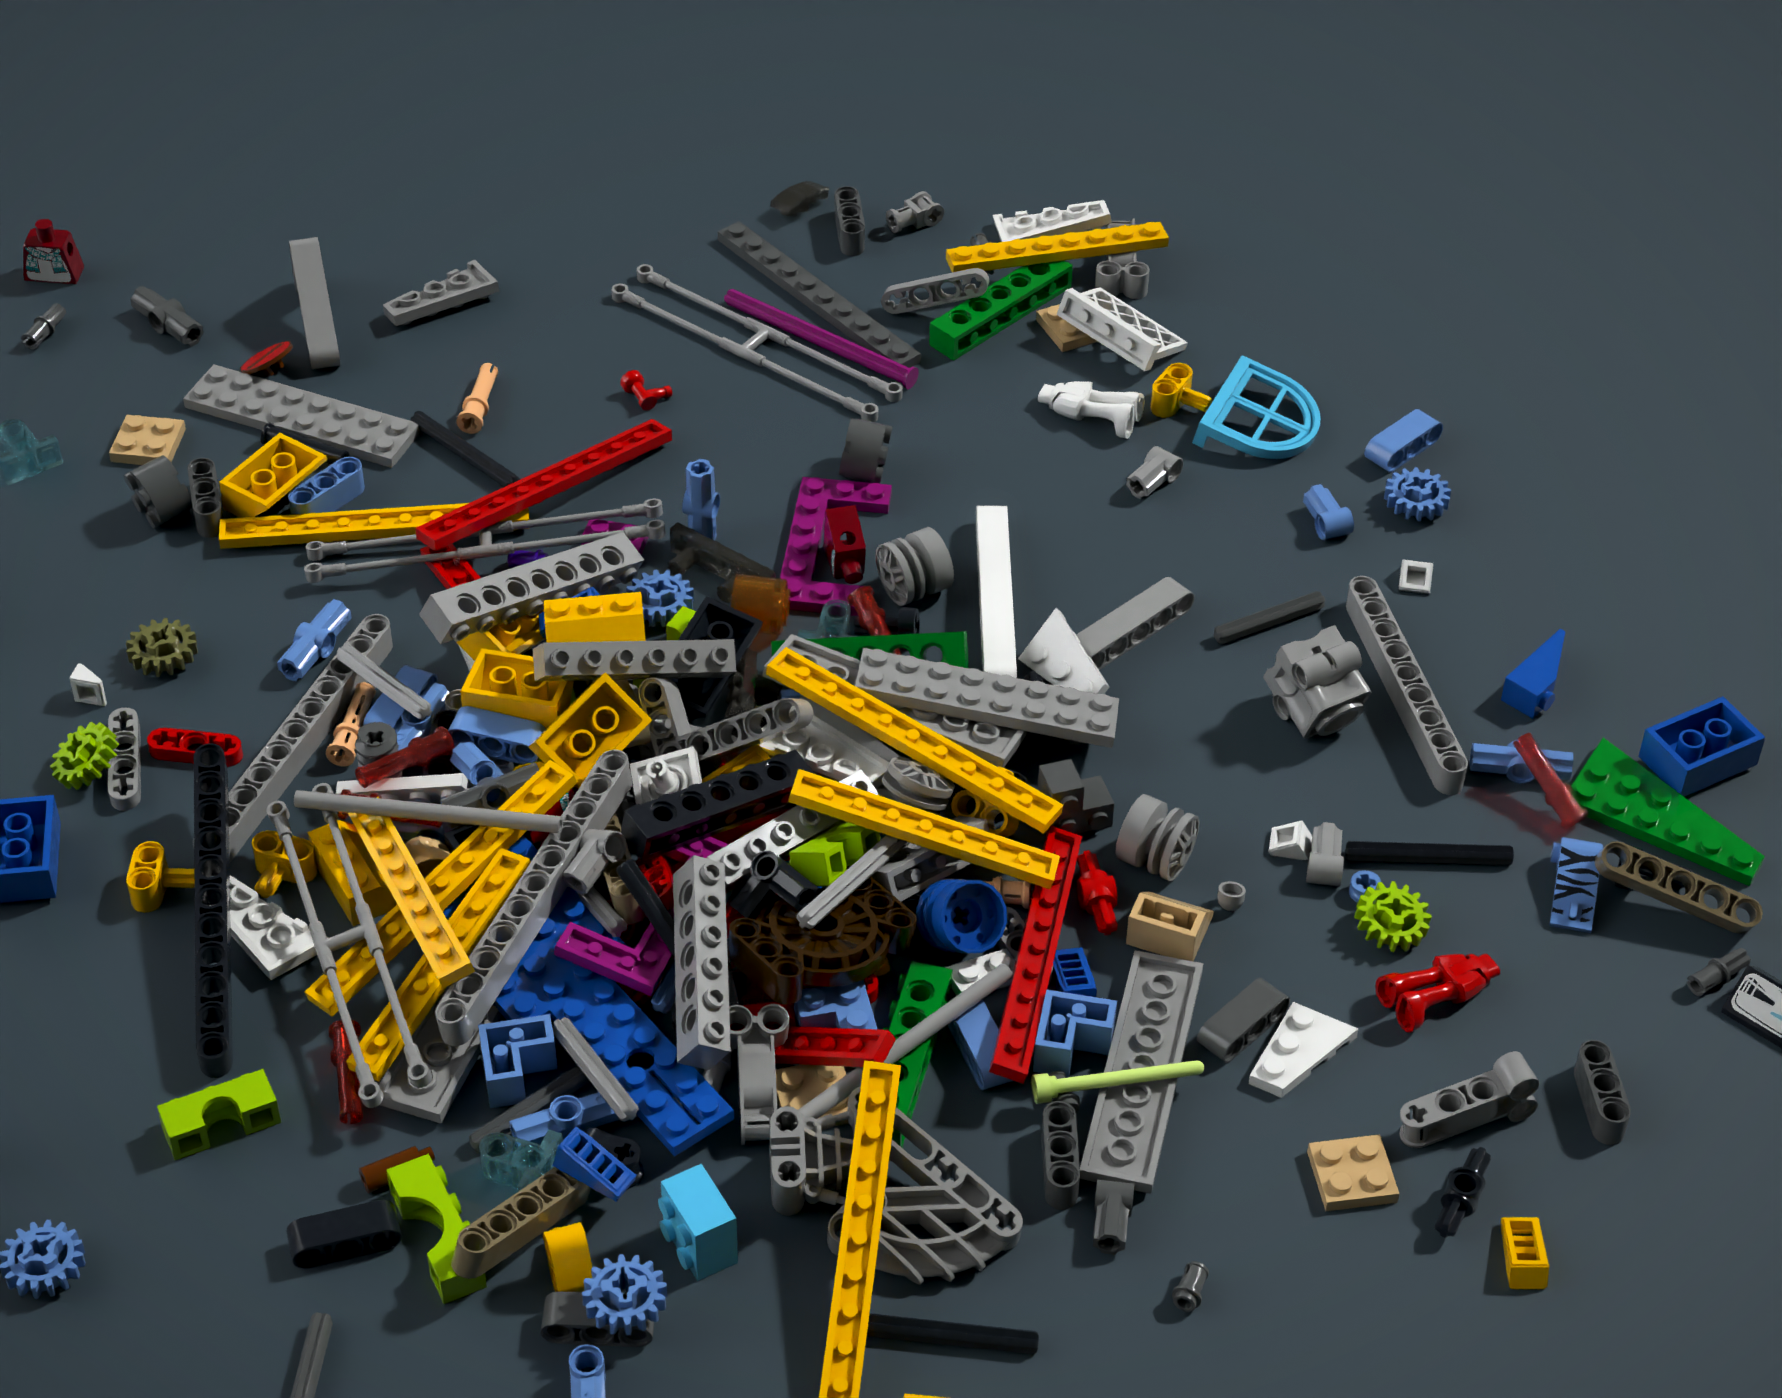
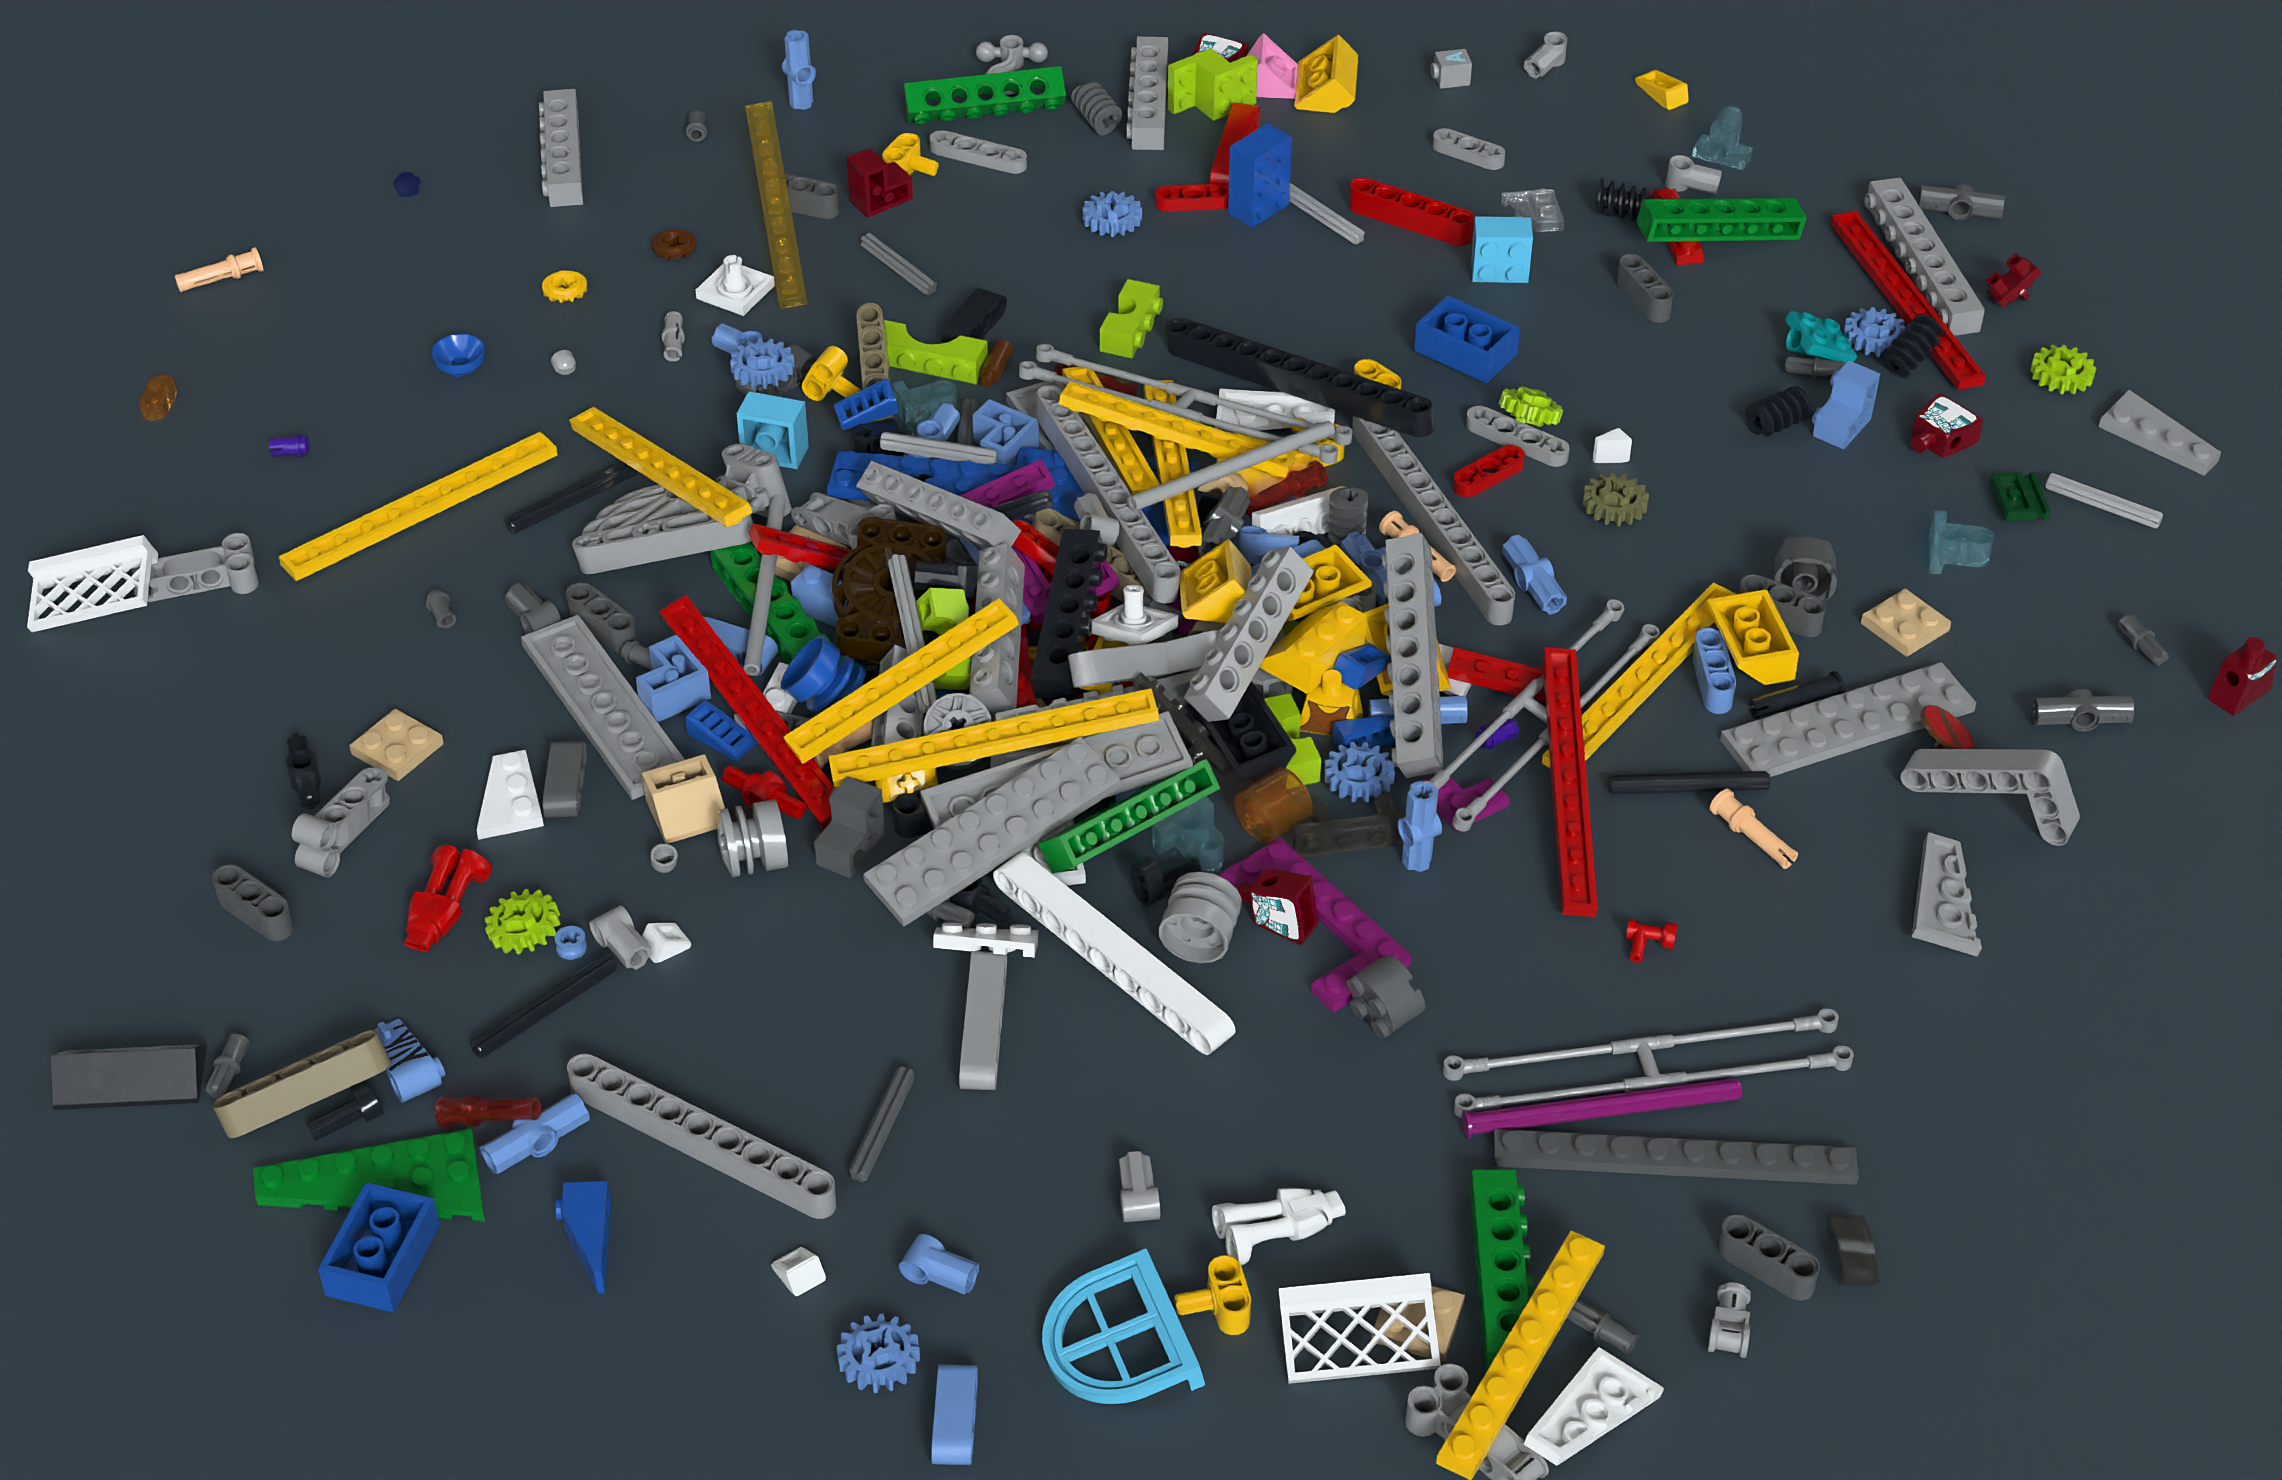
camera: 135 degrees right, 0 degrees up
light grey axle [337,644,432,720] -> none
clear red pin [355,726,455,788] -> none
clear red pin [847,586,902,655] -> none
light grey beam [881,268,989,314] -> none
yellowish green piece [1031,1060,1204,1104] -> none
light grey piece [1263,625,1372,739] -> none
yellow slope [1500,1217,1549,1289] -> none

